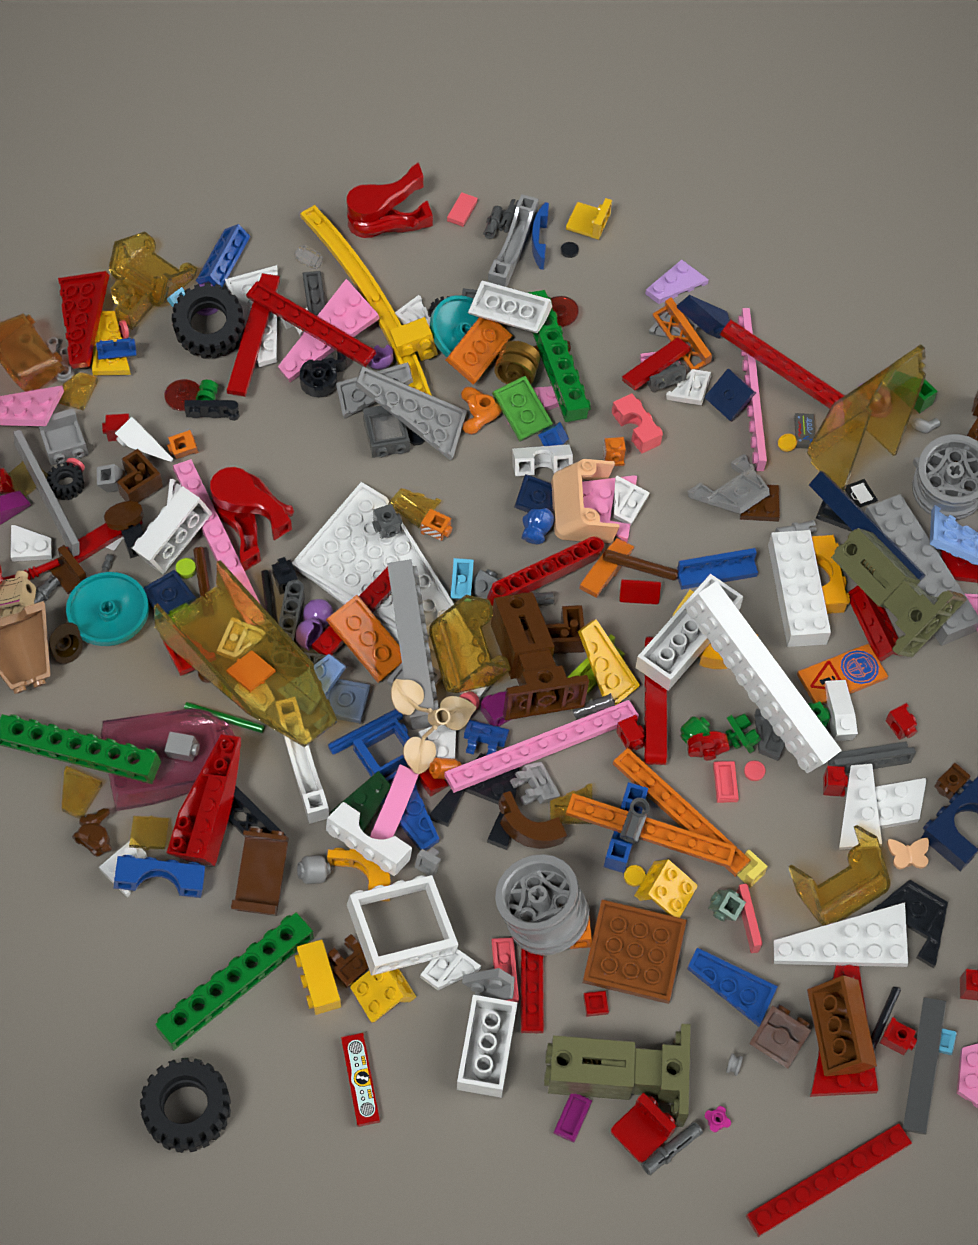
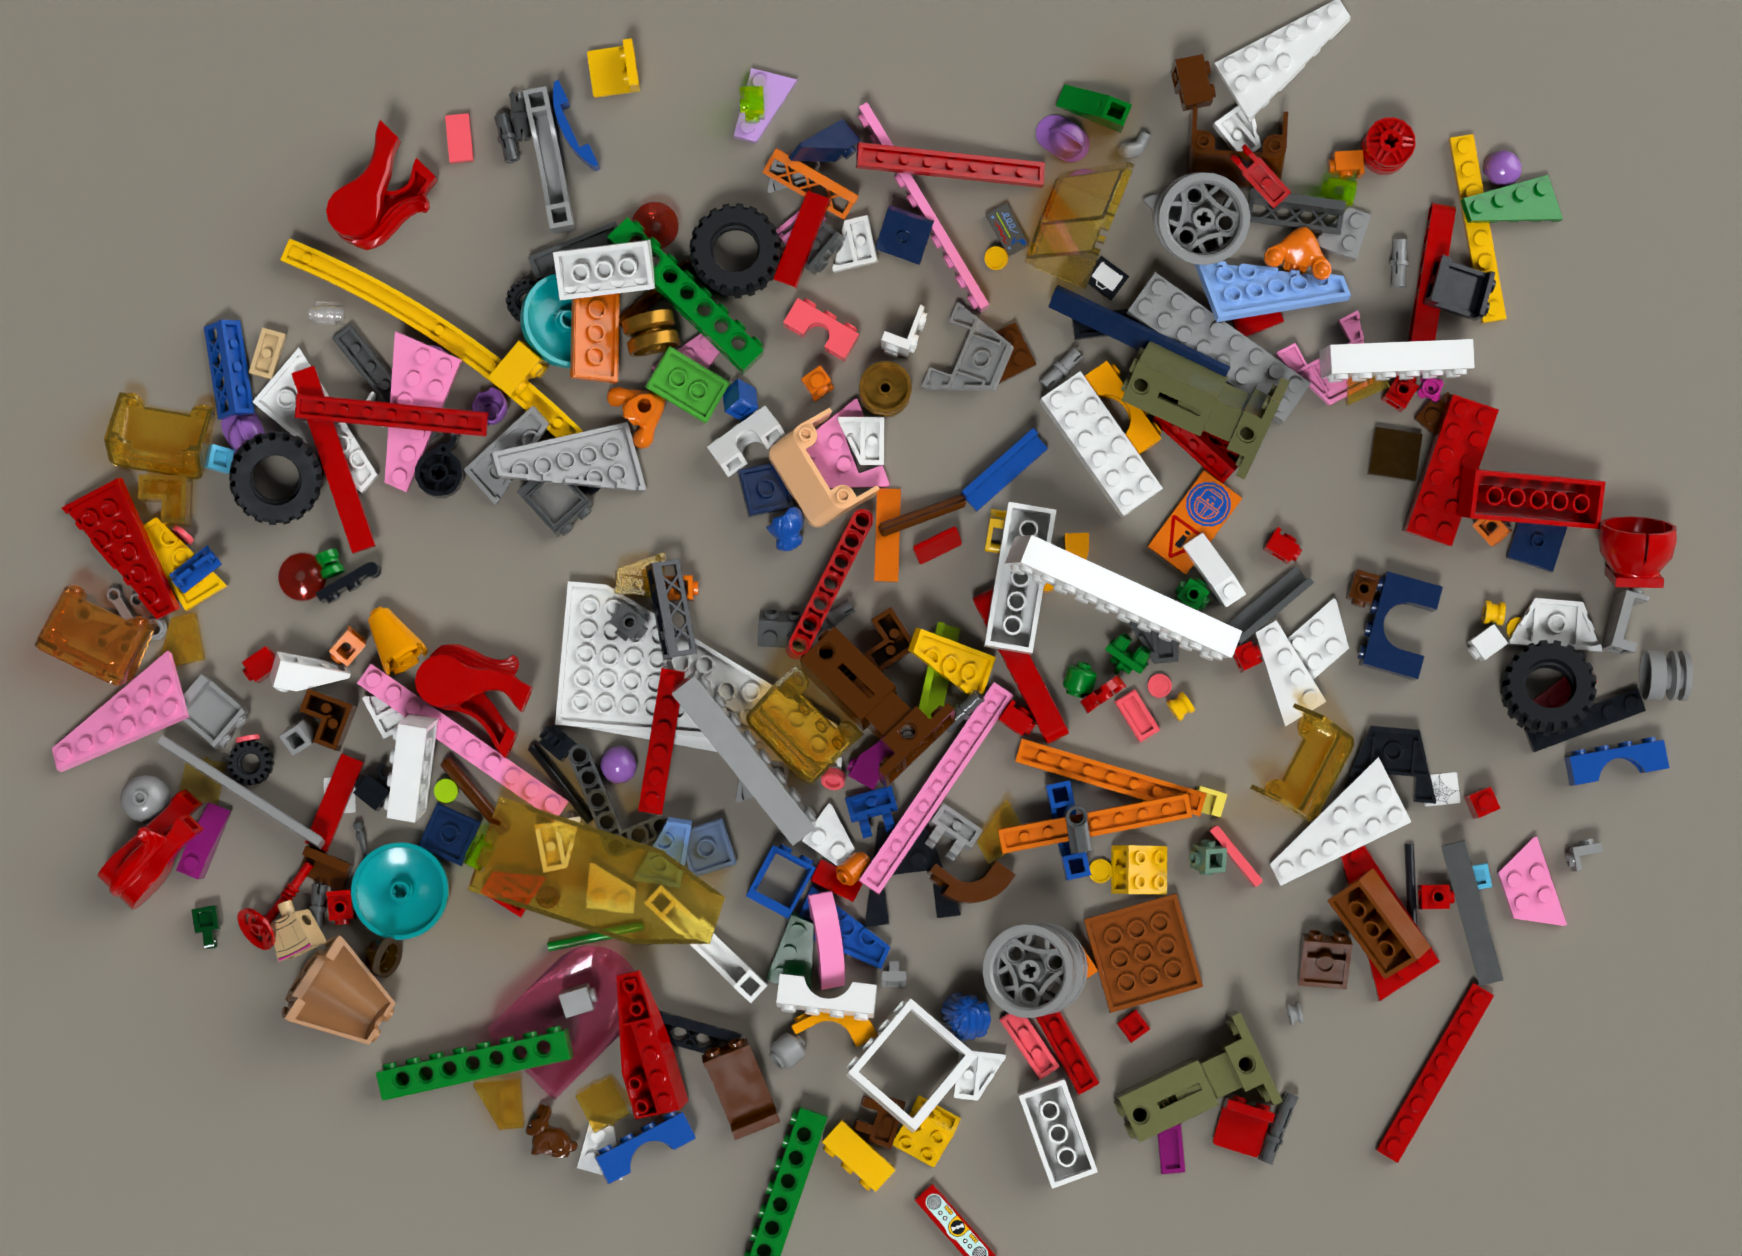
camera: 30 degrees left, 25 degrees up
white wing [11,525,52,562] -> none
reddish brown tile [104,501,144,531] -> none
orange piece [226,650,276,692] -> none
medium lavender hair [295,618,323,651] -> none
orange tile [326,595,402,683] -> none
blue axle [328,709,403,754] -> none
tan plant [391,679,477,774] -> none
white wing [395,295,431,328] -> none
medium azure slope [451,558,474,600] -> none
light grey bracket [462,968,515,1000] -> none
black piece [561,242,579,258] -> none
blue wing [687,948,778,1027] -> none
dark pink plate [704,1106,731,1132] -> none
light nougat animal [887,838,929,869] -> none
none -> tan plate [249,327,287,380]
none -> red brick [326,890,356,925]
none -> light orange cone [368,607,428,675]
none -> fence [646,559,697,661]
none -> black tyre [689,203,781,299]
none -> clear neon green brick [739,86,765,124]
none -> pearl gold wheel [859,361,912,418]
none -> white bracket [881,304,927,358]
none -> blue hair [941,992,991,1042]
none -> yellow wheel [1166,691,1195,722]
none -> white sticker [1425,772,1460,807]

